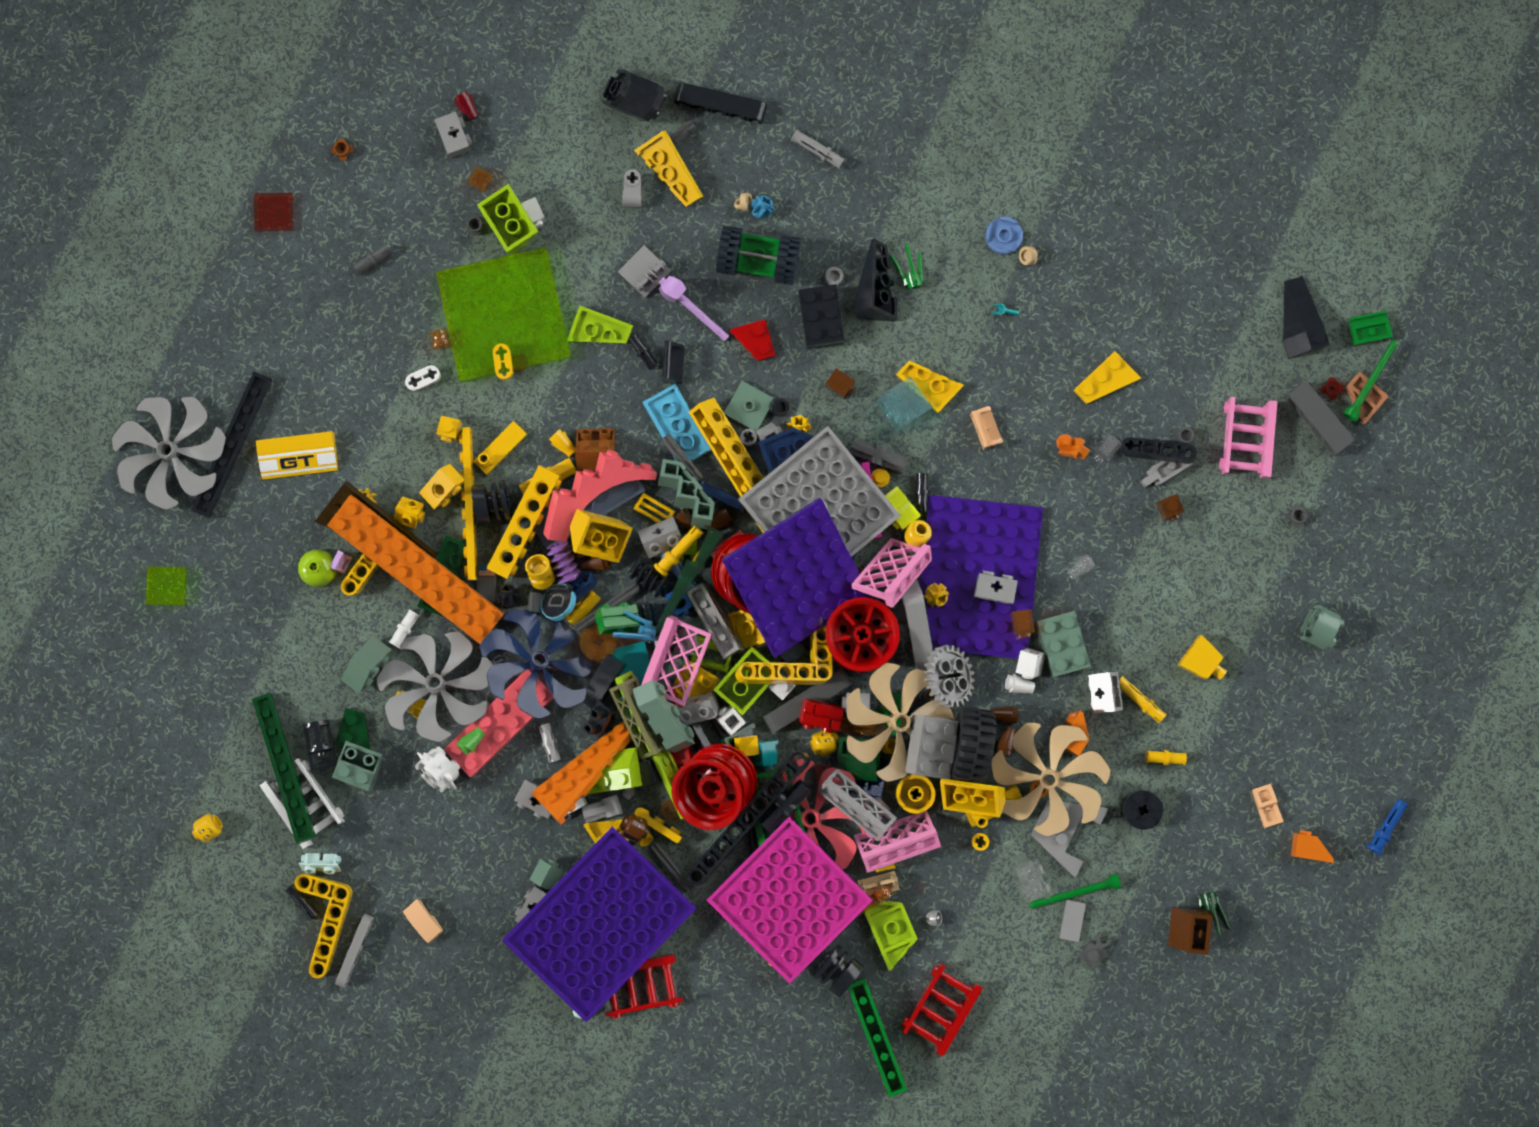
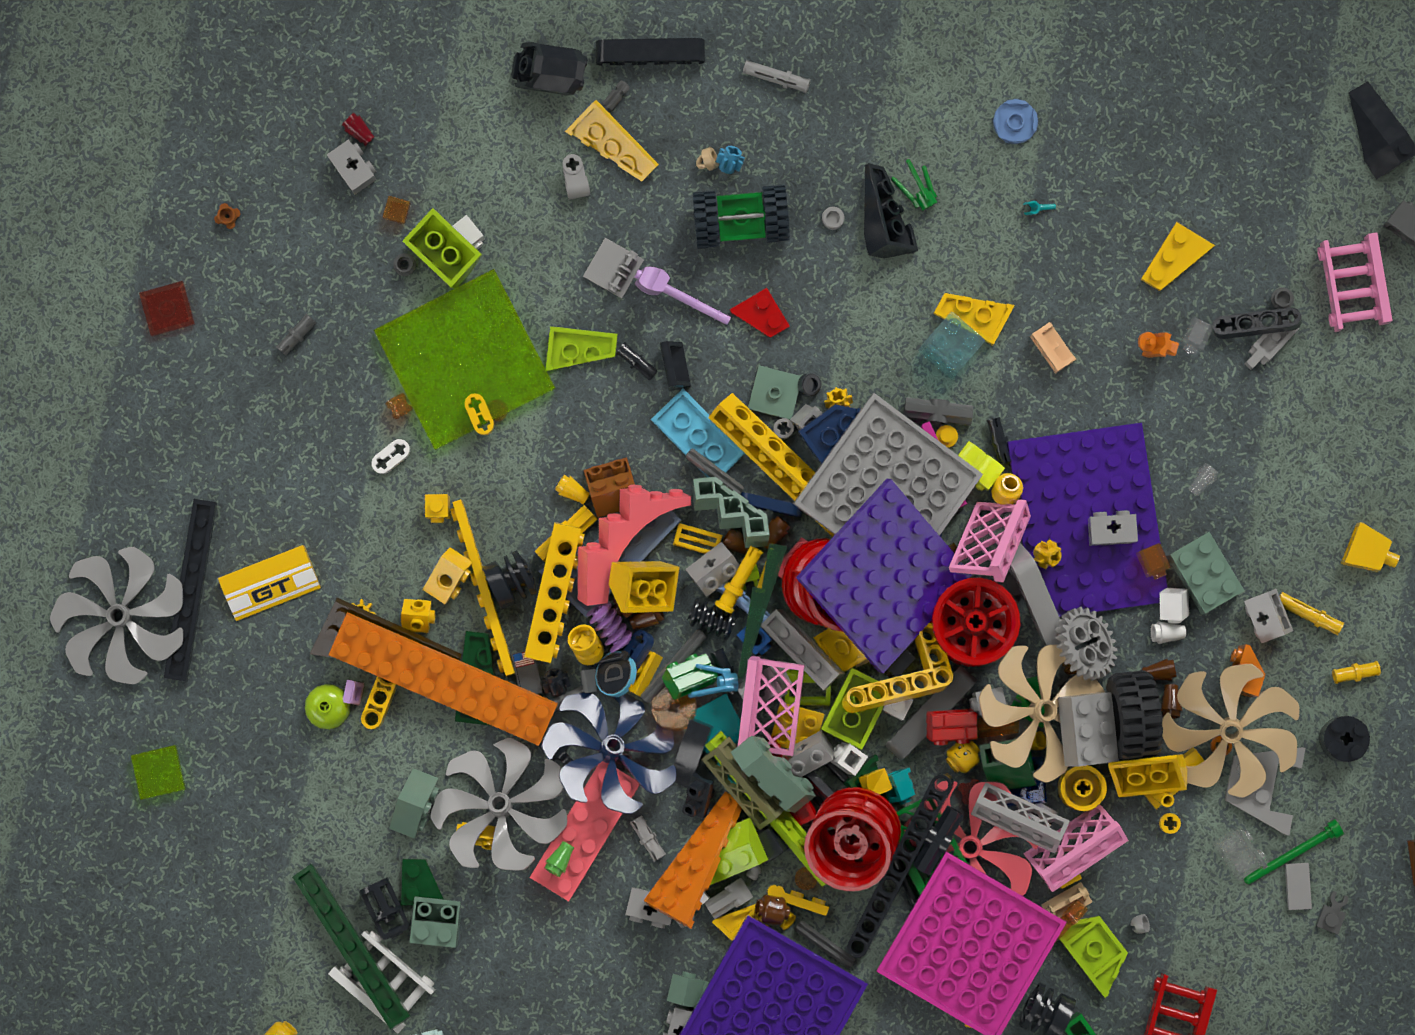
camera: 15 degrees left, 0 degrees up
white pin [389,610,419,648] -> none
white brick [415,747,460,792] -> none
yellow piece [473,421,527,475] -> none
black brick [798,284,845,349] -> none
reddish brown brick [825,368,856,399] -> none
tan tile [1019,246,1037,265] -> none
reddish brown brick [1156,494,1185,522] -> none

